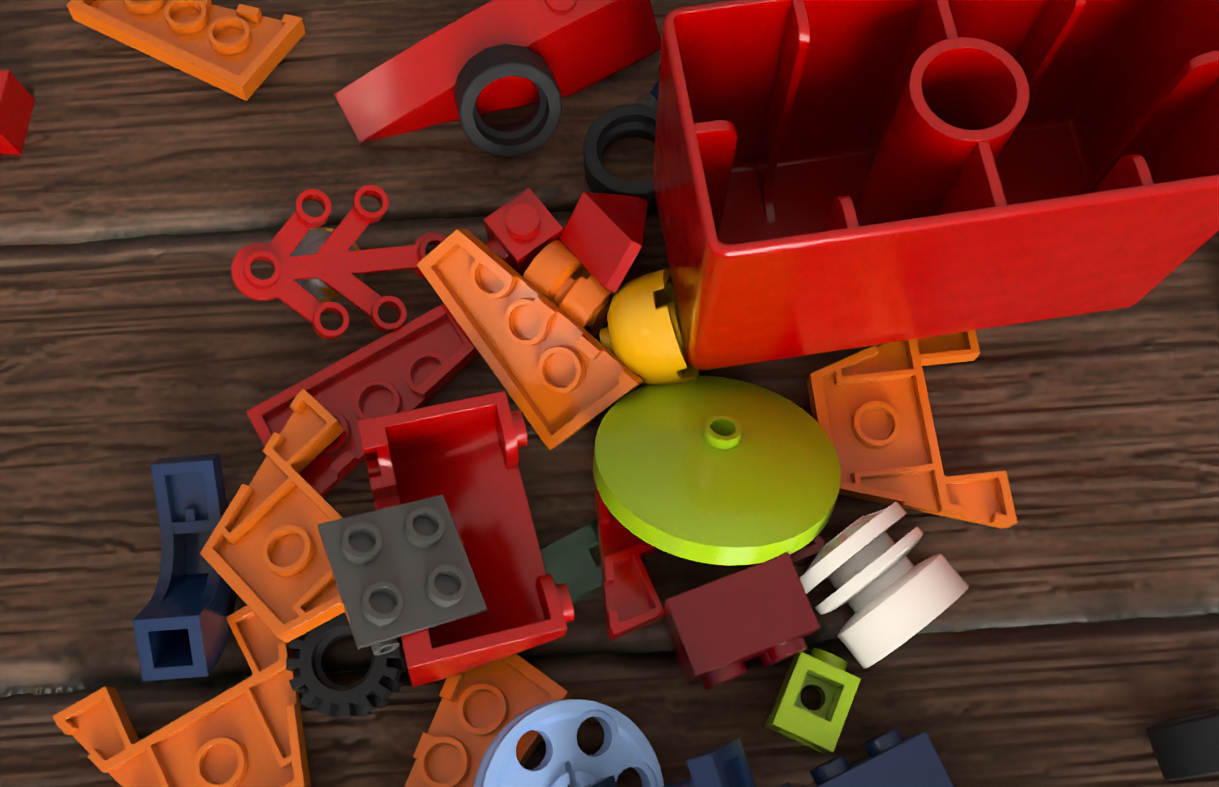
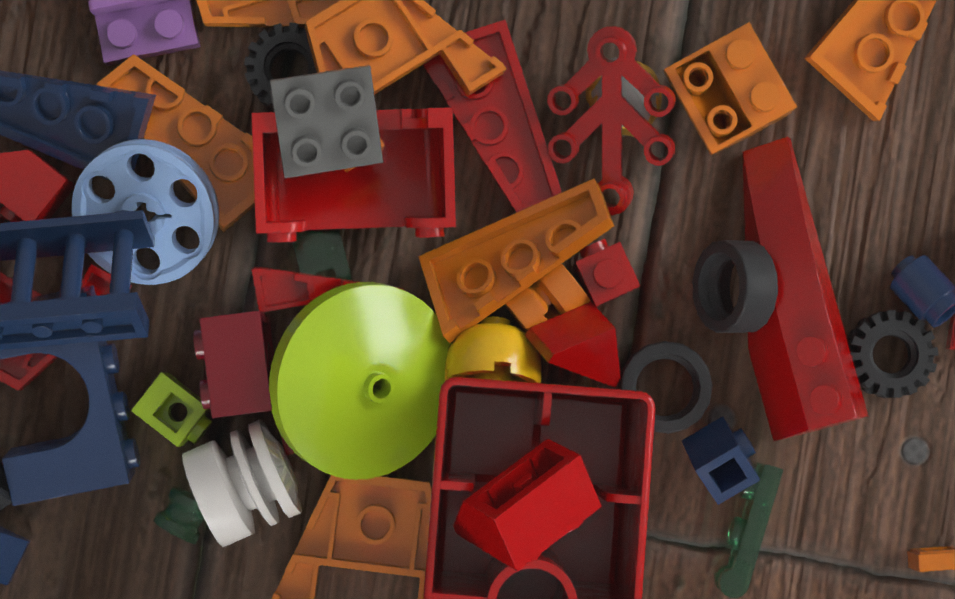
camera: 100 degrees right, 15 degrees up
none -> clear green wheel [153,486,205,544]
none -> red slope [453,439,602,571]
none -> orange slope [663,22,797,155]

